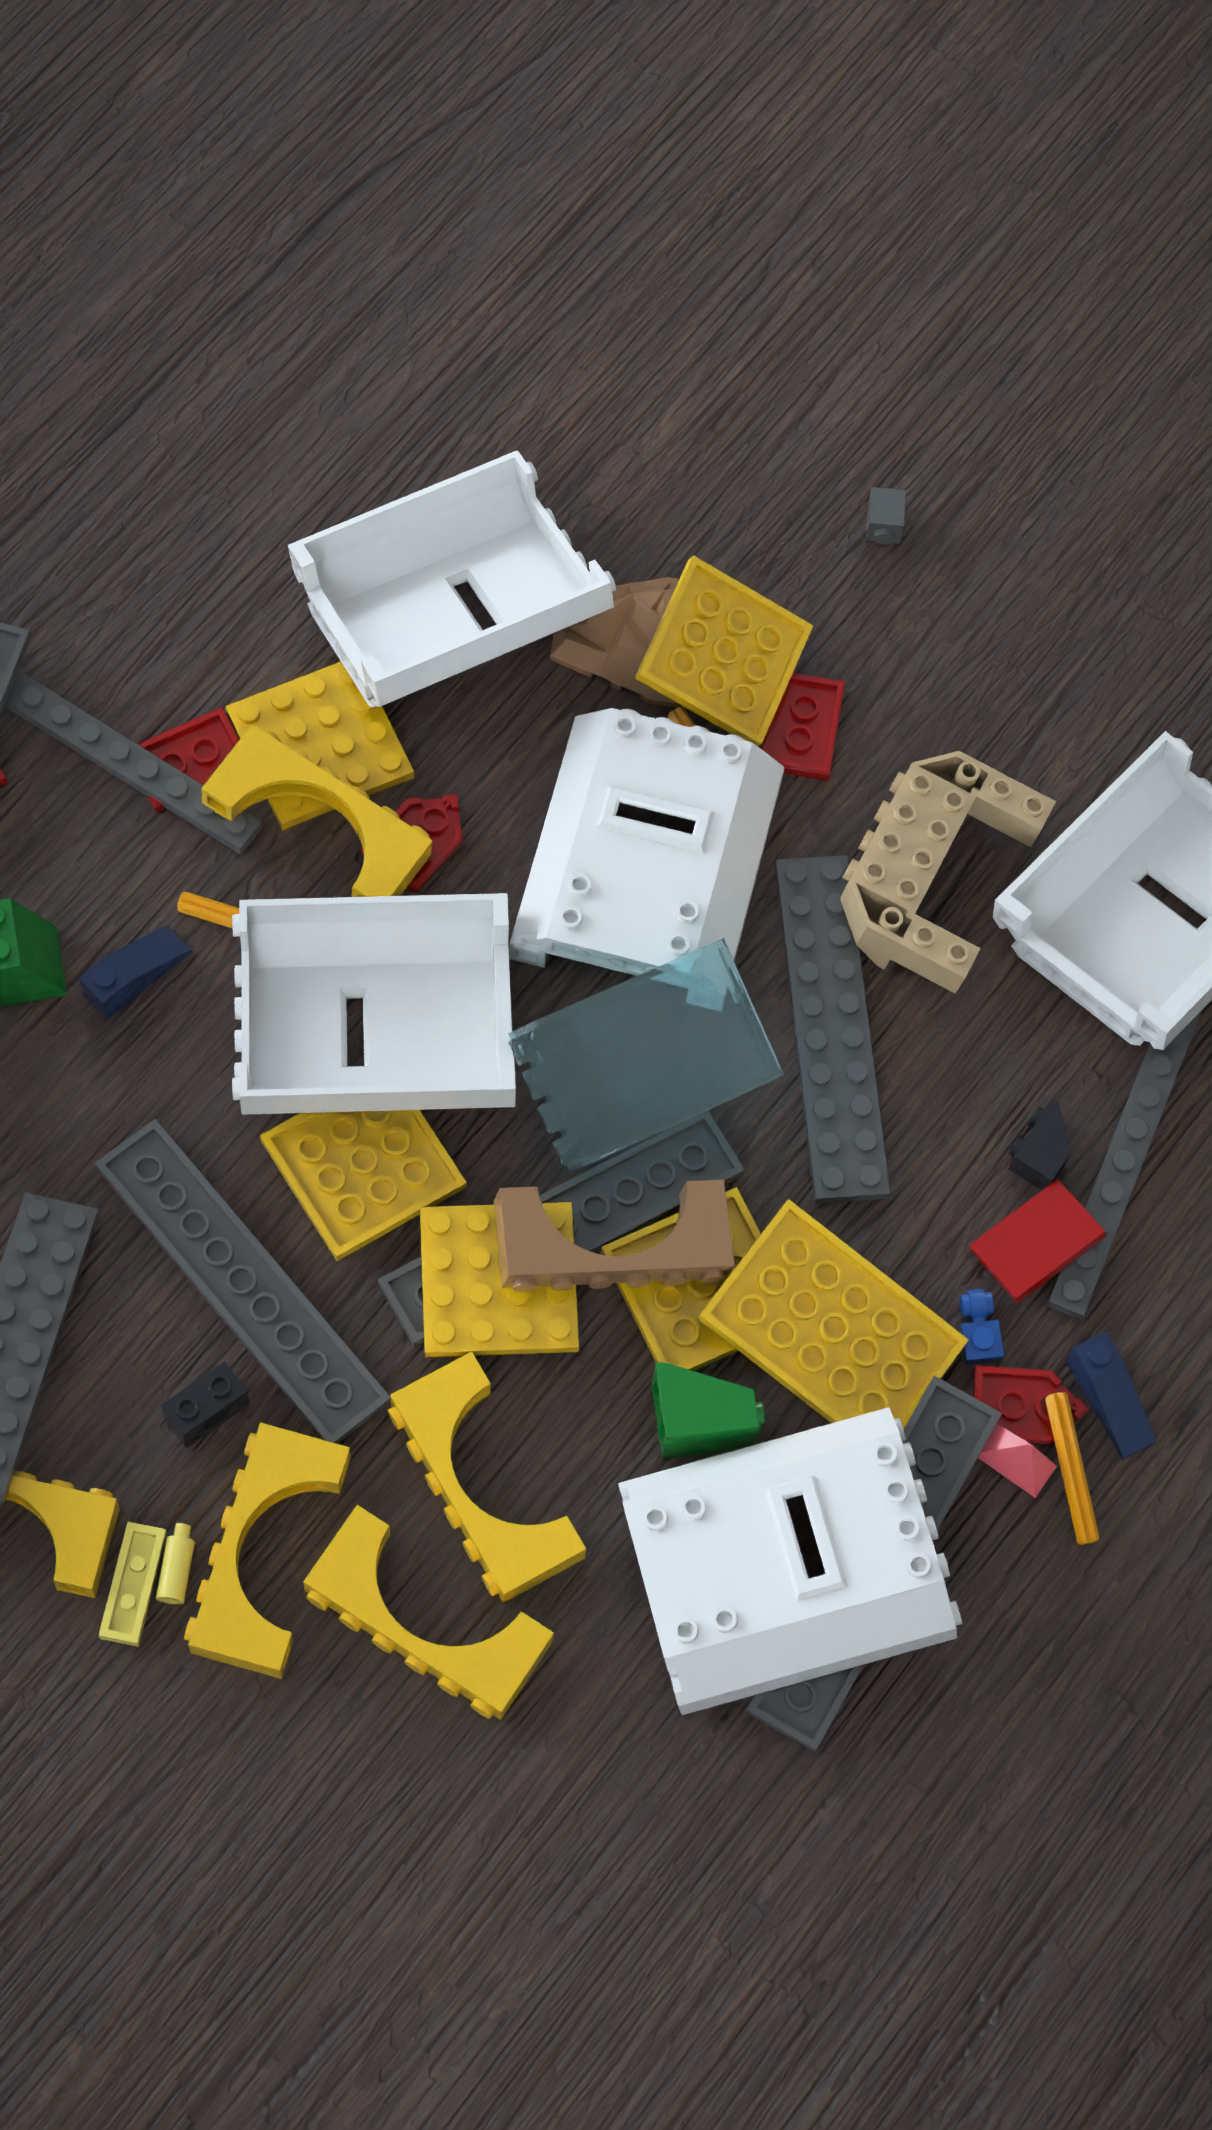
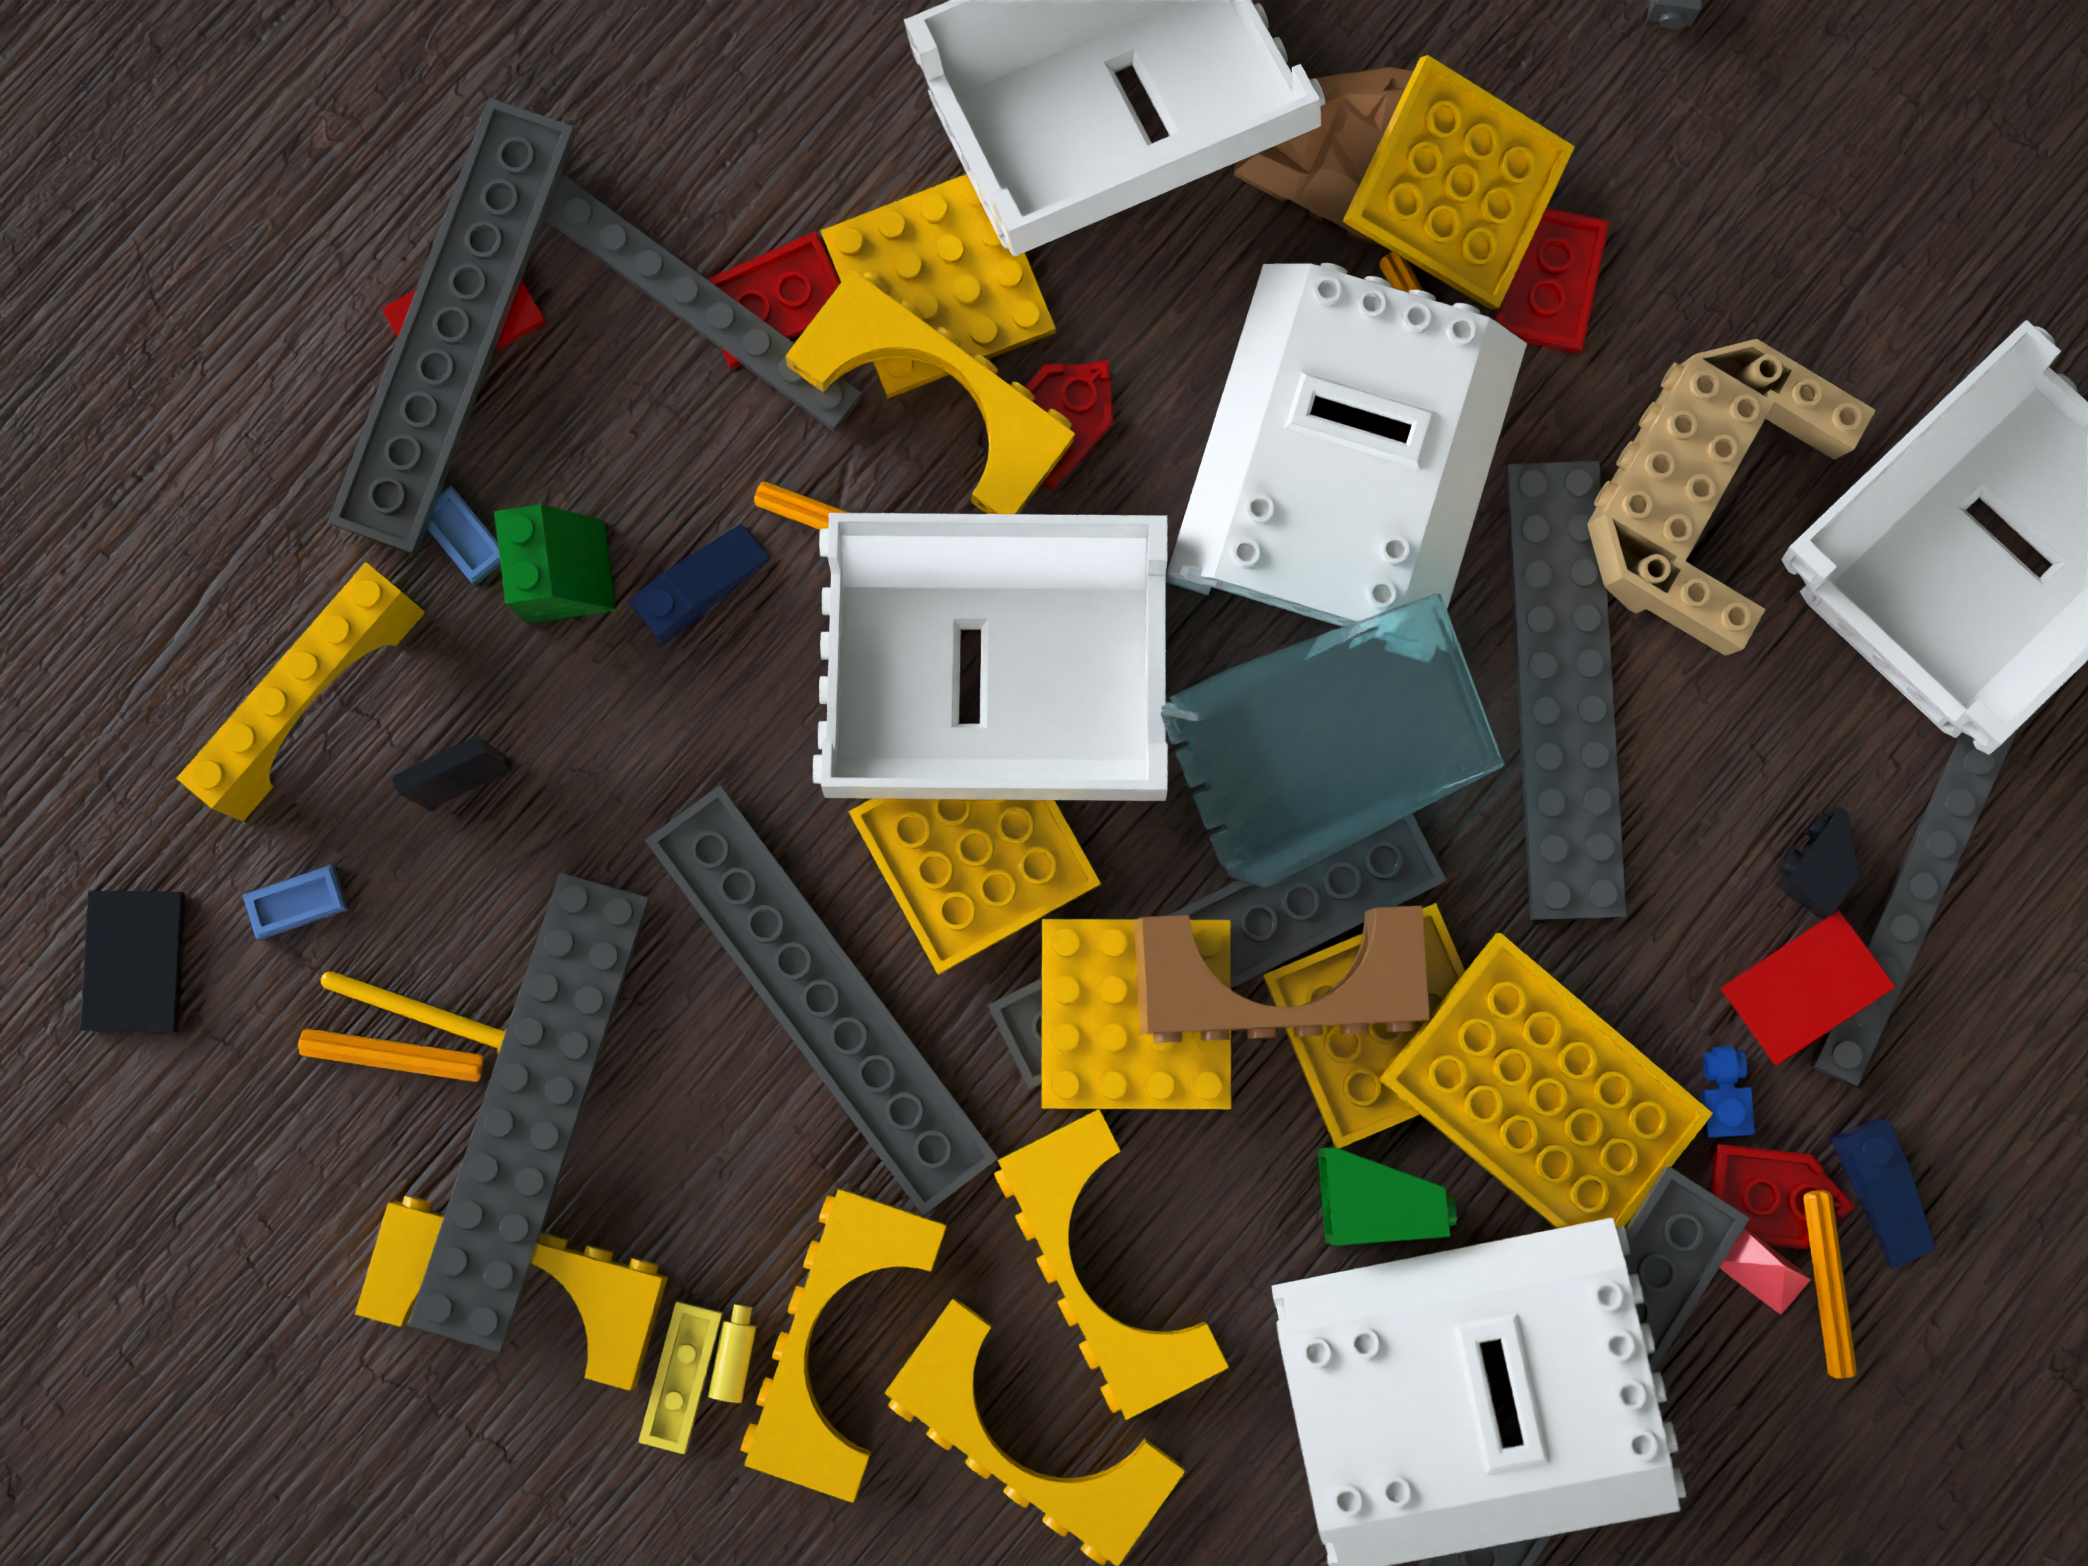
camera: 10 degrees right, 15 degrees up
black brick [161,1361,250,1448] -> none

